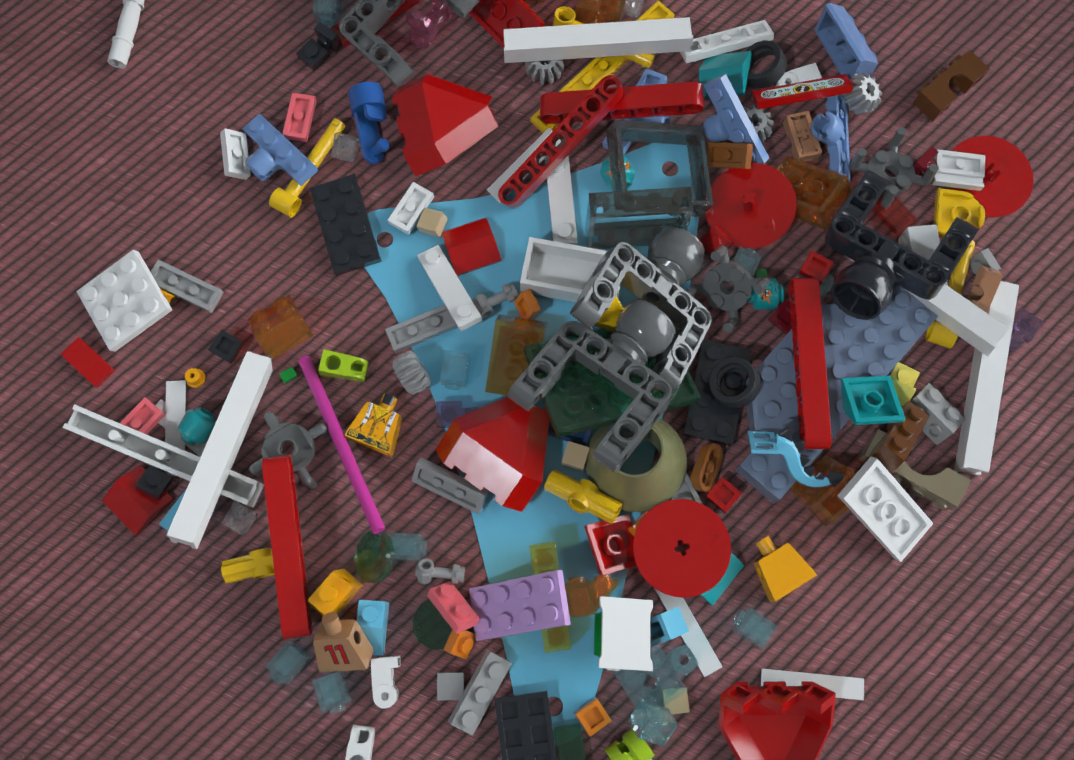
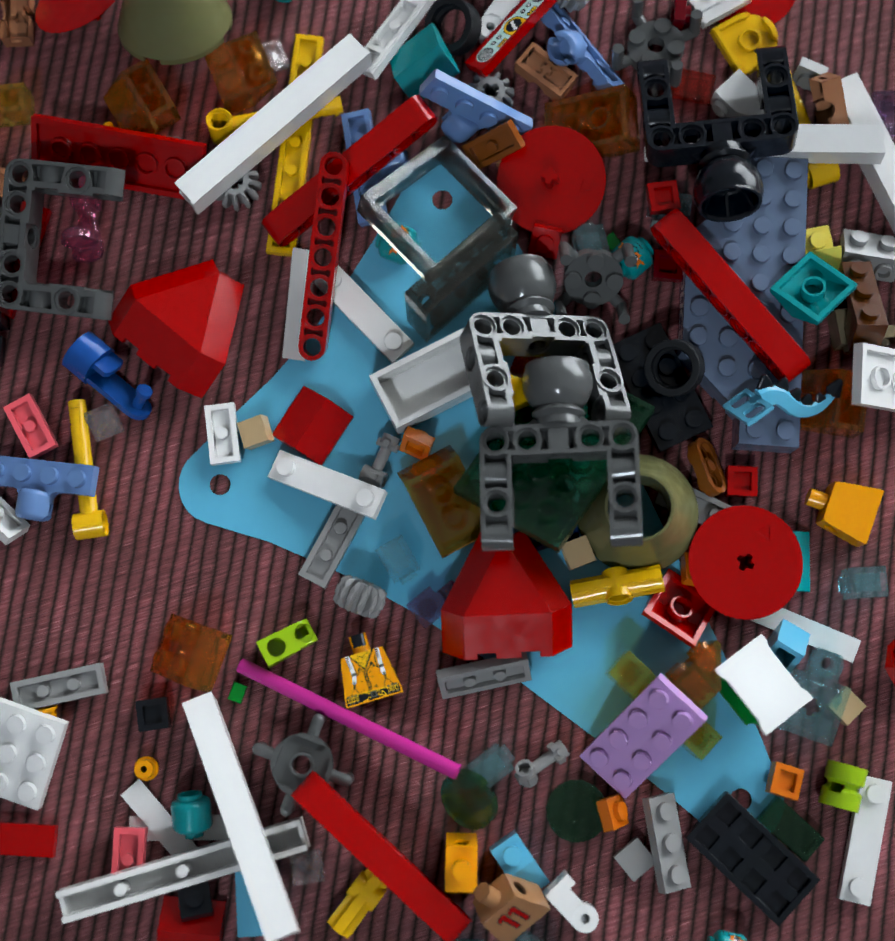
camera: 40 degrees left, 5 degrees up
black plate [310,173,382,276] -> none
coral plate [427,581,480,634] -> none
clear light blue brick [629,699,678,747] -> none

